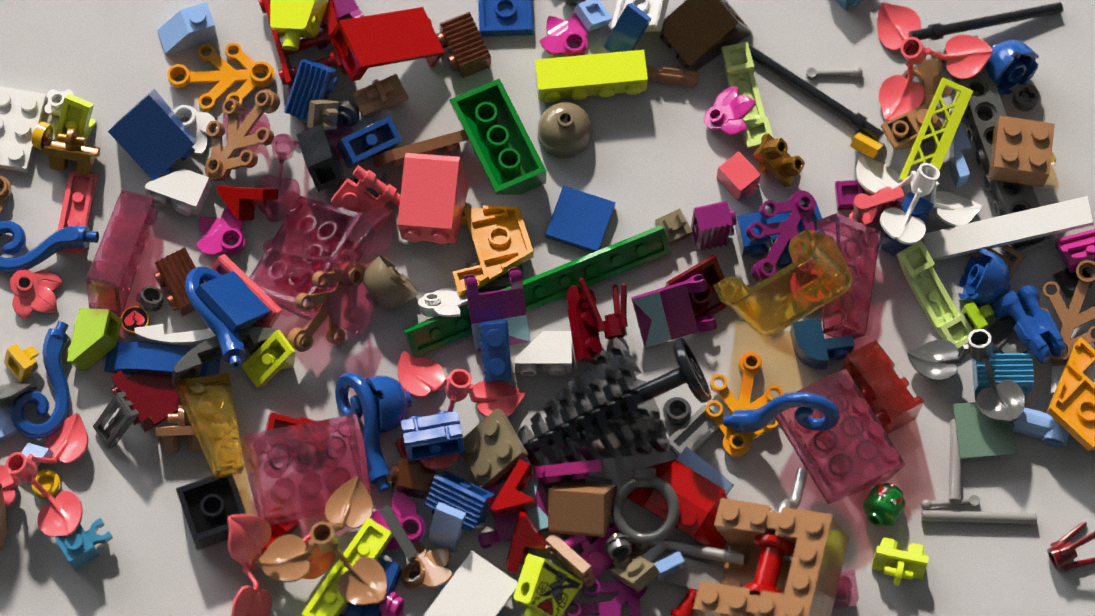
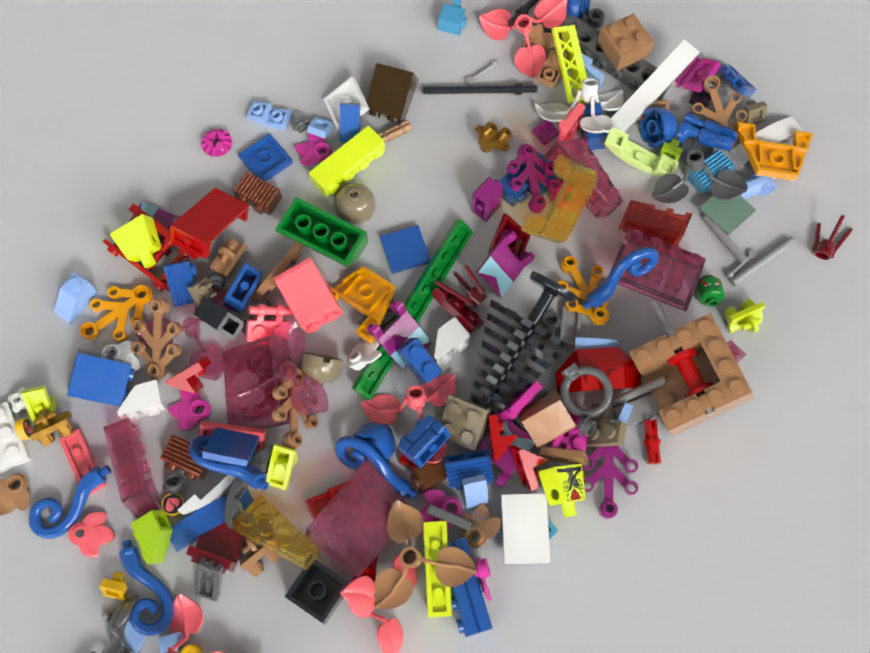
camera: 35 degrees left, 0 degrees up
dark tan tile [655,208,693,246] -> none
dark pink plate [704,87,756,135] -> none
coral brick [716,151,761,201] -> none
yellowish green slope [721,42,773,149] -> none
blue brick [790,318,855,369] -> none
yellow tile [850,132,884,159] -> none

